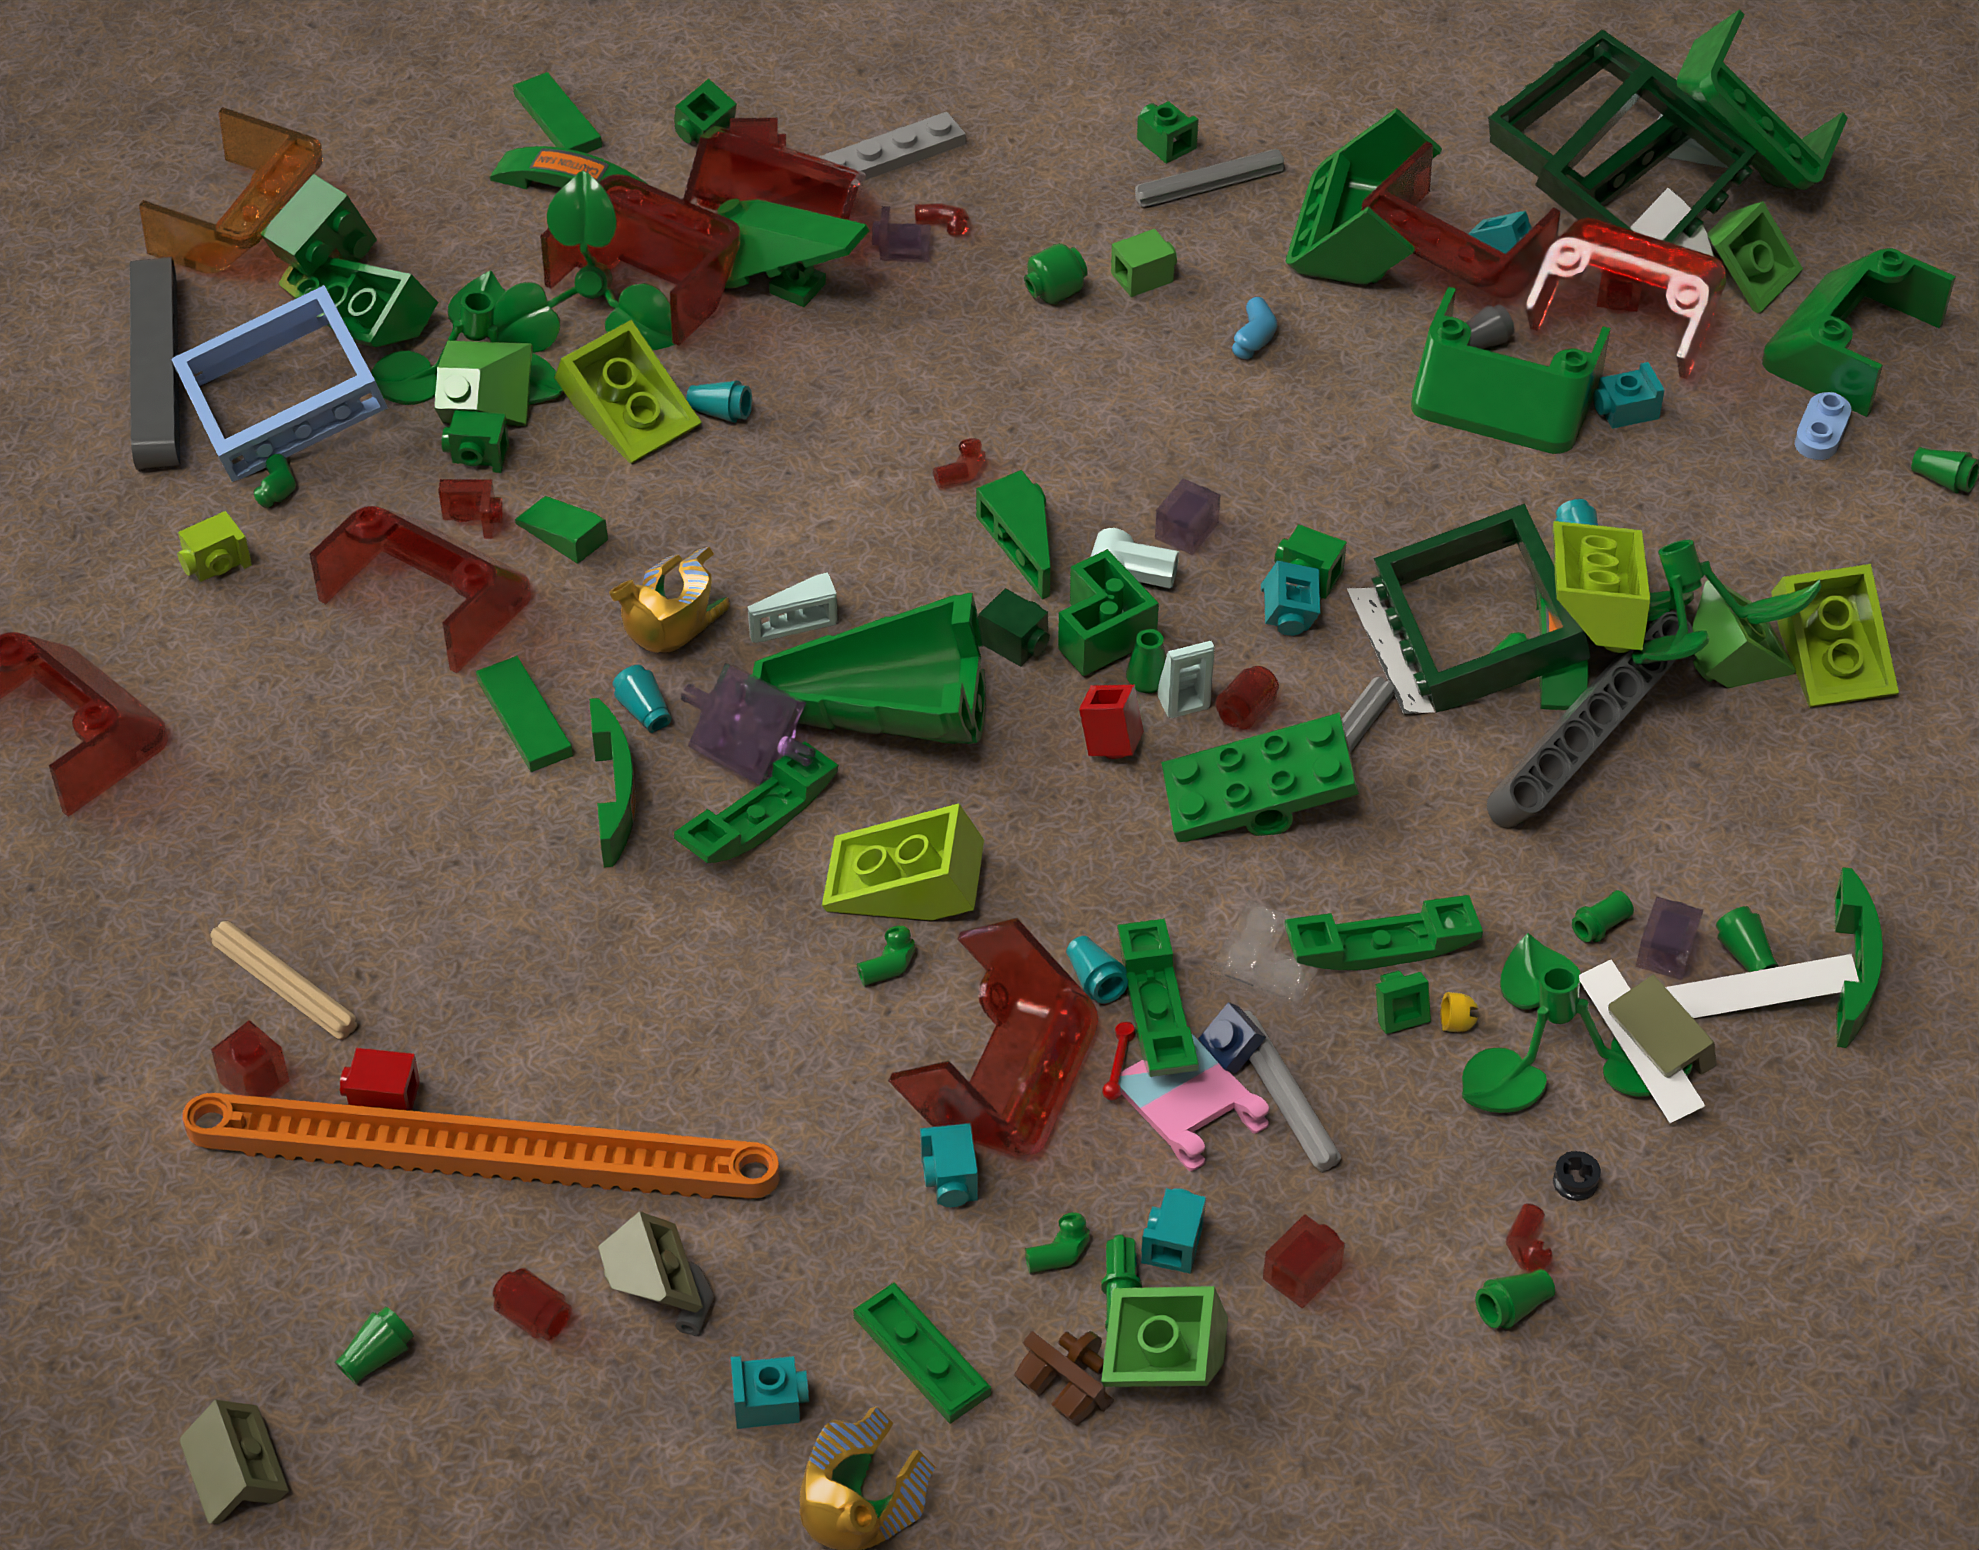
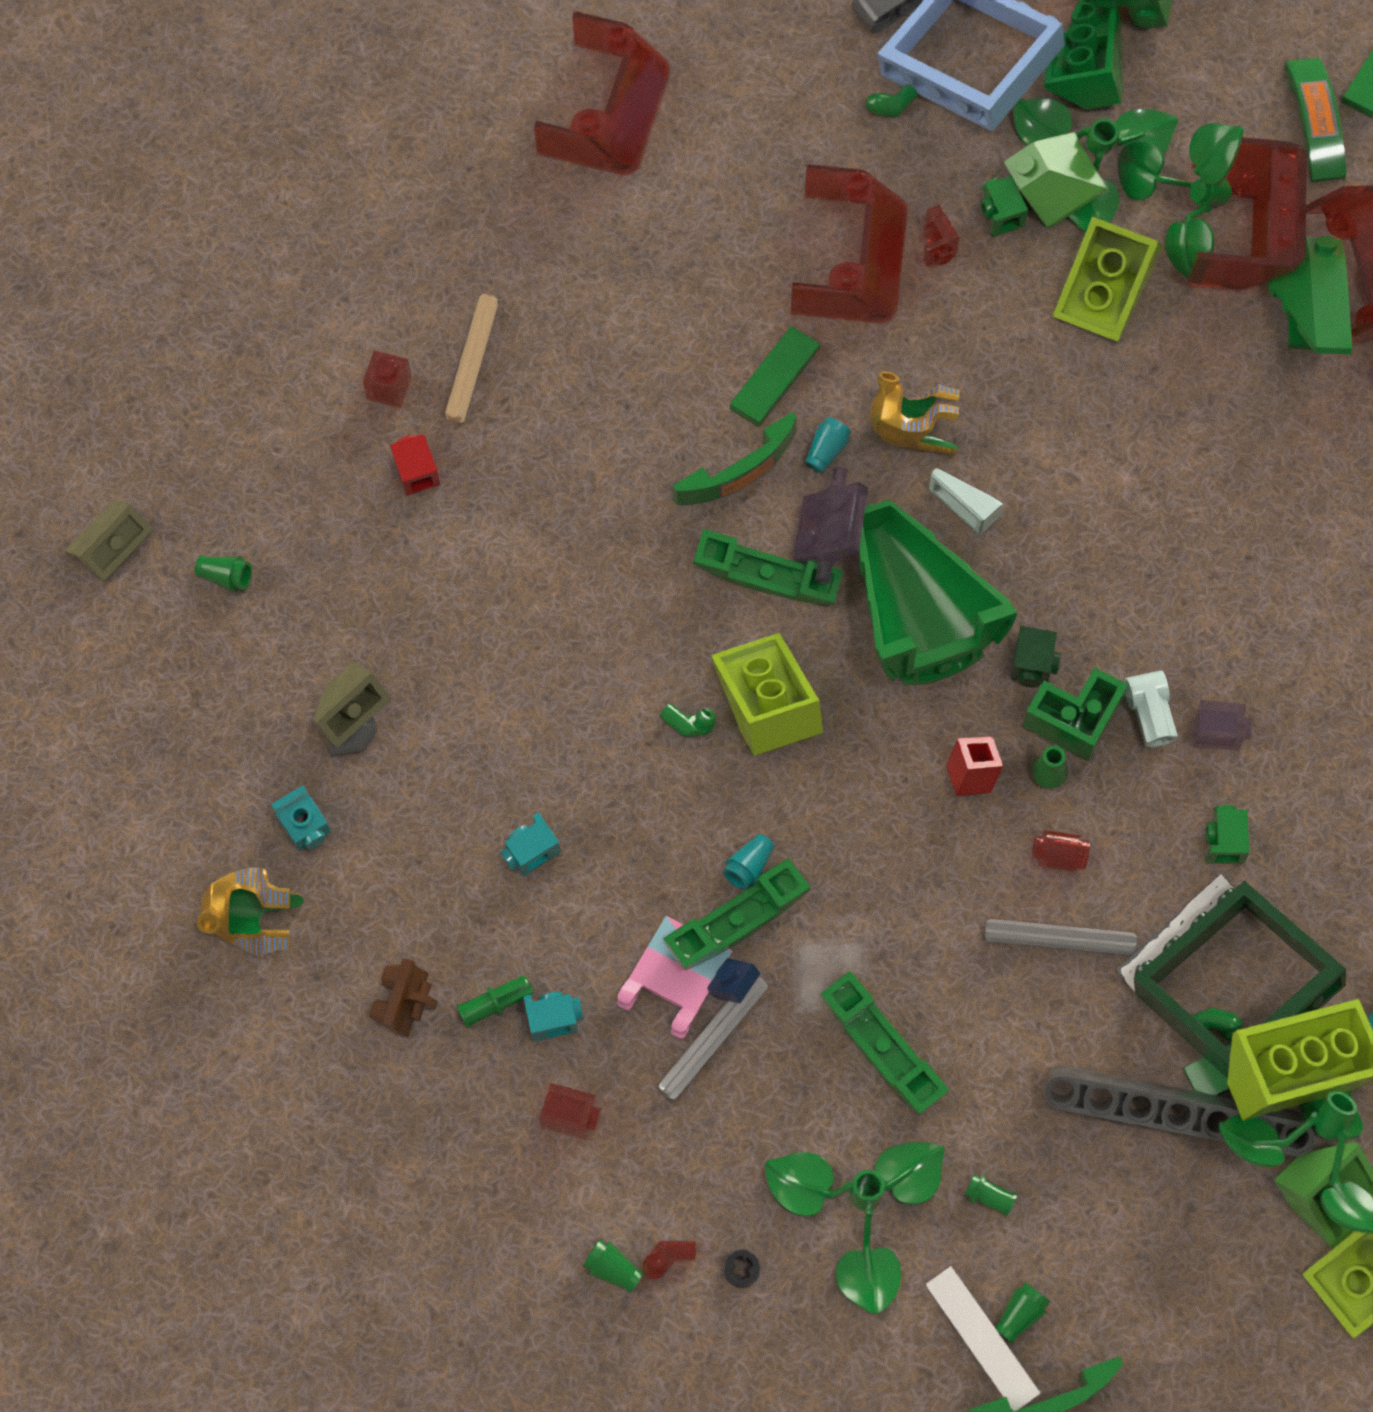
camera: 65 degrees right, 20 degrees up
lime brick [177,511,252,582] -> none
orange gear [182,1093,780,1199] -> none
clear red brick [493,1267,572,1341] -> none
green slope [515,496,608,564] -> none
teal cone [686,380,752,423] -> none
green tile [853,1282,991,1424] -> none
clear red windscreen [888,918,1098,1157] -> none
clear red arm [933,438,986,488] -> none
green slope [976,470,1051,599] -> none
green arm [1025,1212,1090,1274] -> none
bright green slope [1101,1286,1228,1387] -> none
red hinge [1102,1022,1135,1101] -> none
light aqua slope [1158,641,1215,718] -> none
green plate [1161,712,1359,842] -> none
teal brick [1261,561,1320,636] -> none
green tile [1376,970,1431,1034] -> none
yellow hinge [1440,992,1478,1032] -> none
white sticker [1579,960,1705,1123] -> none
olive panel [1608,974,1717,1077] -> none
clear purple brick [1635,896,1703,980] -> none

